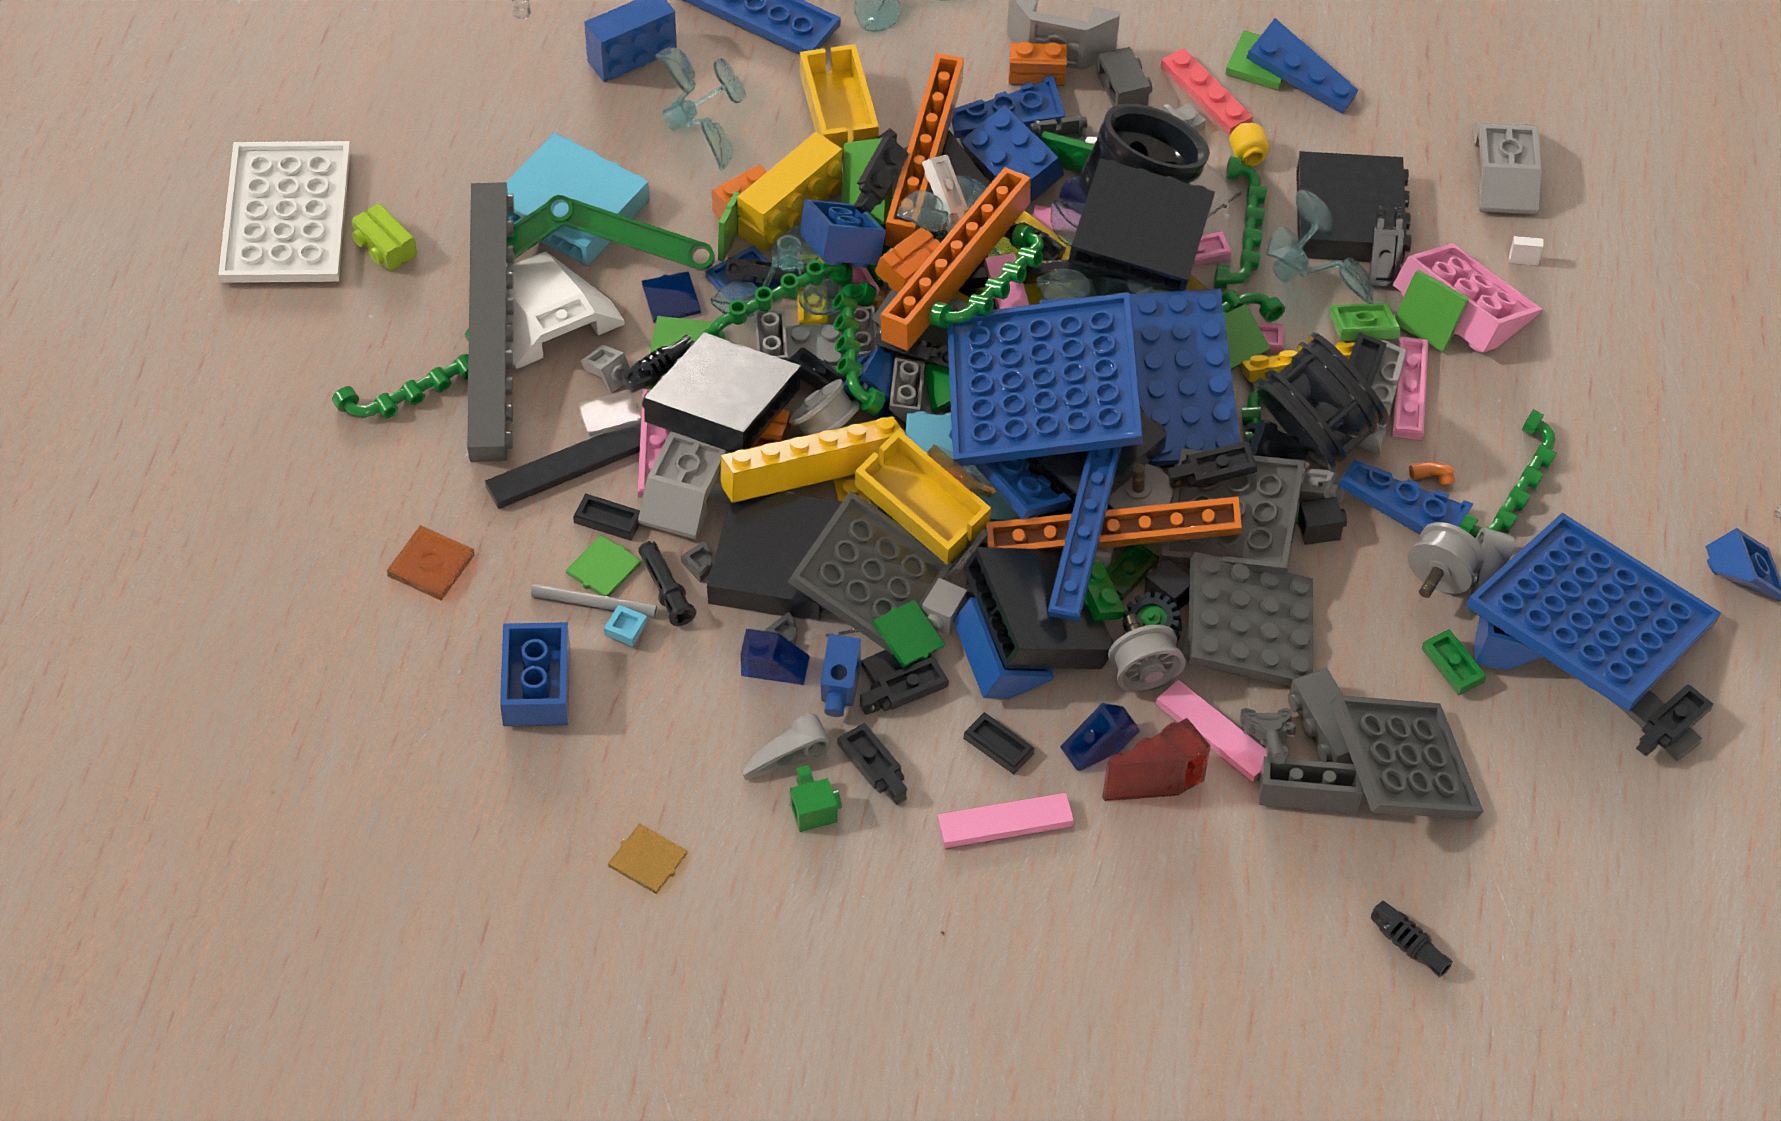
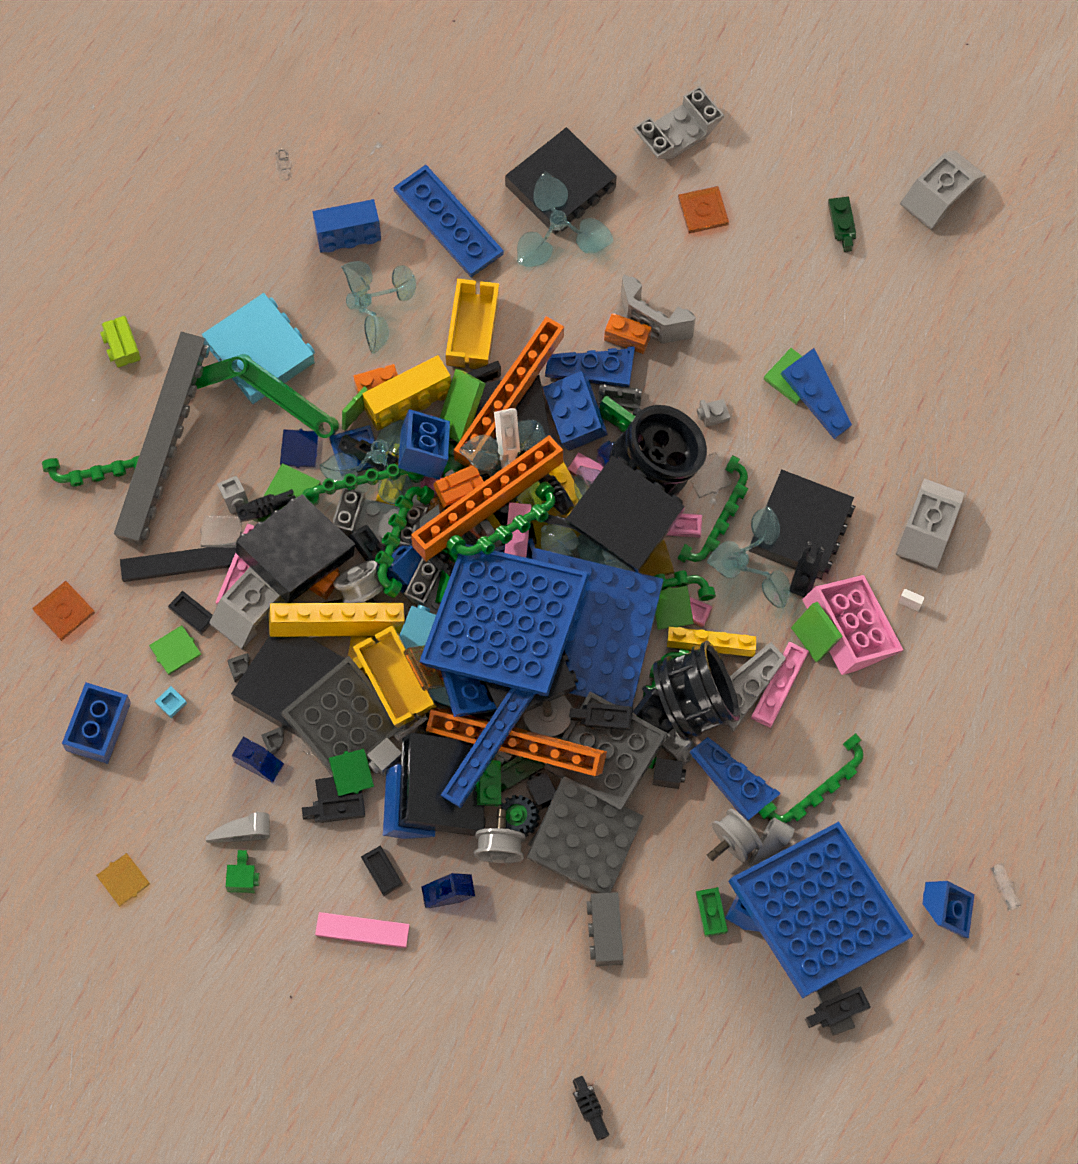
camera: 20 degrees right, 15 degrees up
white plate [218,141,351,283] -> none
white wedge [508,251,625,369] -> none
light grey bar [531,584,657,617] -> none
black pin [638,541,696,626] -> none
blue torso [820,634,862,717] -> none
black hinge [837,723,908,805] -> none
black hinge [853,136,909,214] -> none
dark grey brick [1096,47,1153,106] -> none
clear red slope [1102,718,1211,801] -> none
bright pink tile [1156,680,1267,782] -> none
coral plate [1160,48,1253,136] -> none
yellow head [1229,123,1270,166] -> none
dark grey piece [1240,708,1296,764] -> none
dark grey brick [1259,756,1363,814] -> none
bright green tile [1329,303,1400,341] -> none
dark grey plate [1330,695,1484,819] -> none
black tile [1349,332,1387,386] -> none
orange arm [1409,461,1455,486] -> none

